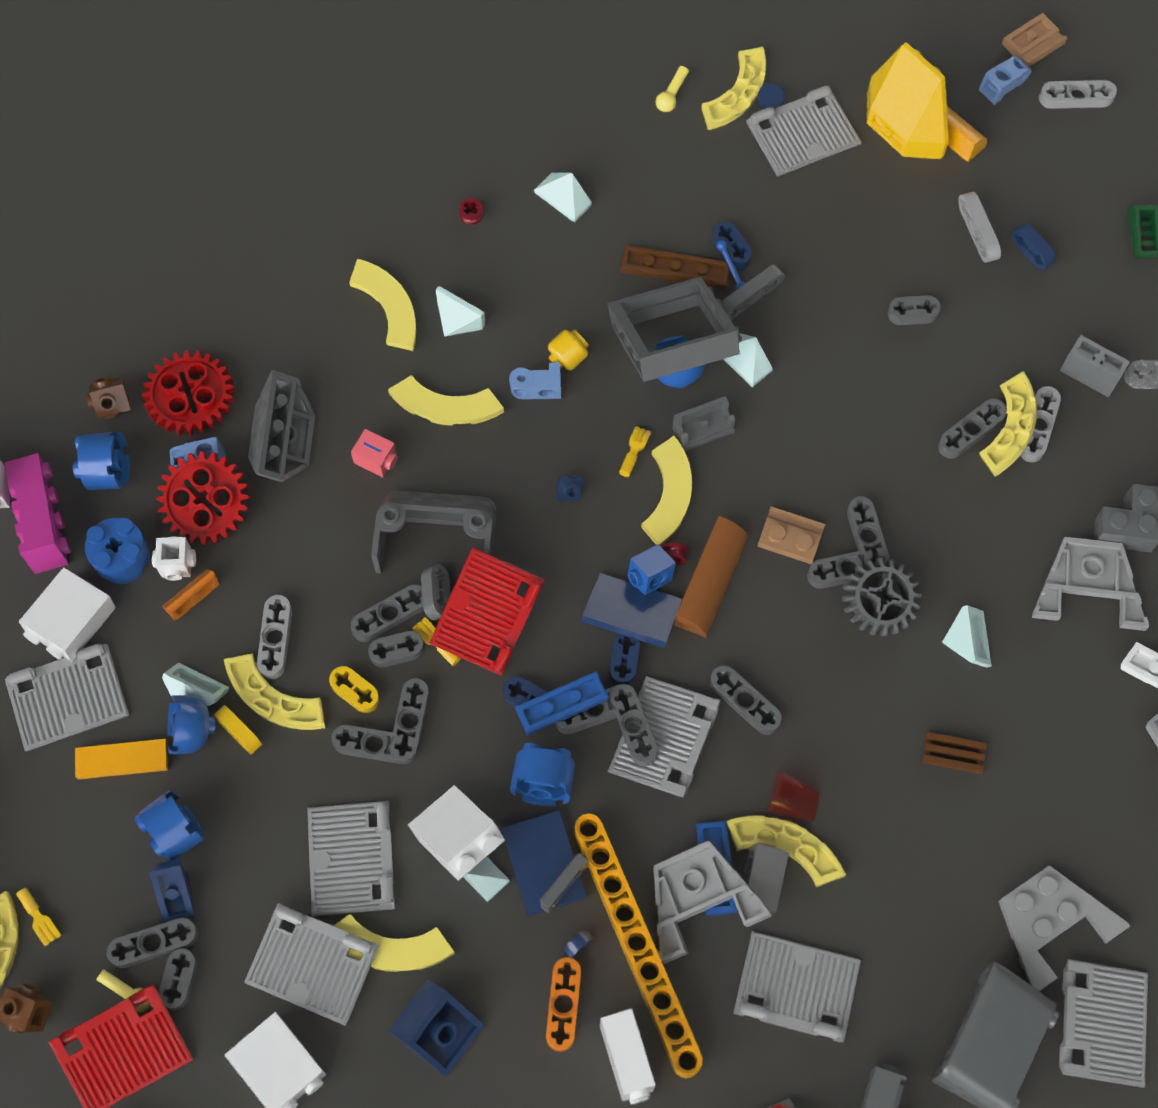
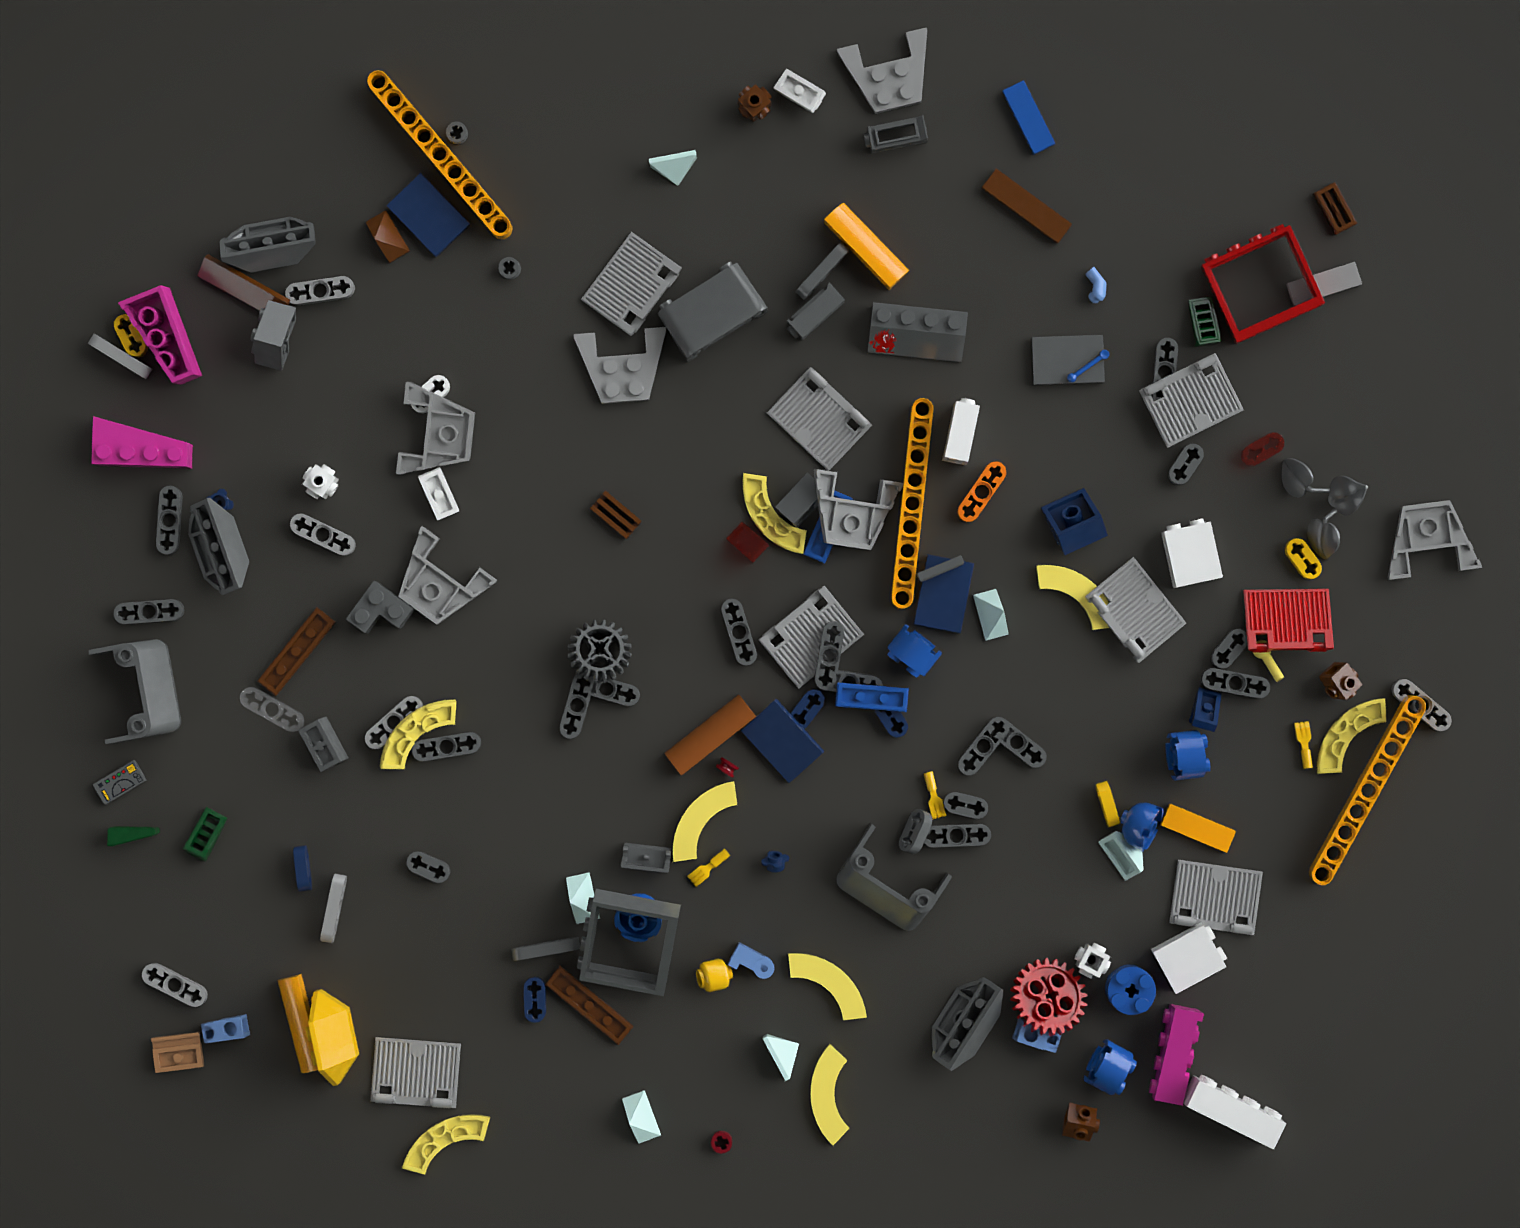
camera: 150 degrees left, 20 degrees up
red gear [142,350,235,437] -> none
orange slope [162,570,220,621] -> none
light yellow tile [224,653,326,730] -> none
light grey beam [257,595,292,680] -> none
light grey window [307,801,395,917] -> none
yellow beam [329,666,380,713] -> none
coral brick [351,429,398,477] -> none
white brick [408,785,505,881] -> none
red window [429,547,545,675] -> none
dark blue tile [564,929,594,959] -> none
blue brick [627,544,676,595] -> none
light yellow bar [656,66,689,112] -> none
blue hinge [716,240,746,290] -> none
medium nougat plate [757,507,825,564] -> none
dark blue tile [758,84,784,109] -> none
light aqua slope [942,605,992,668] -> none

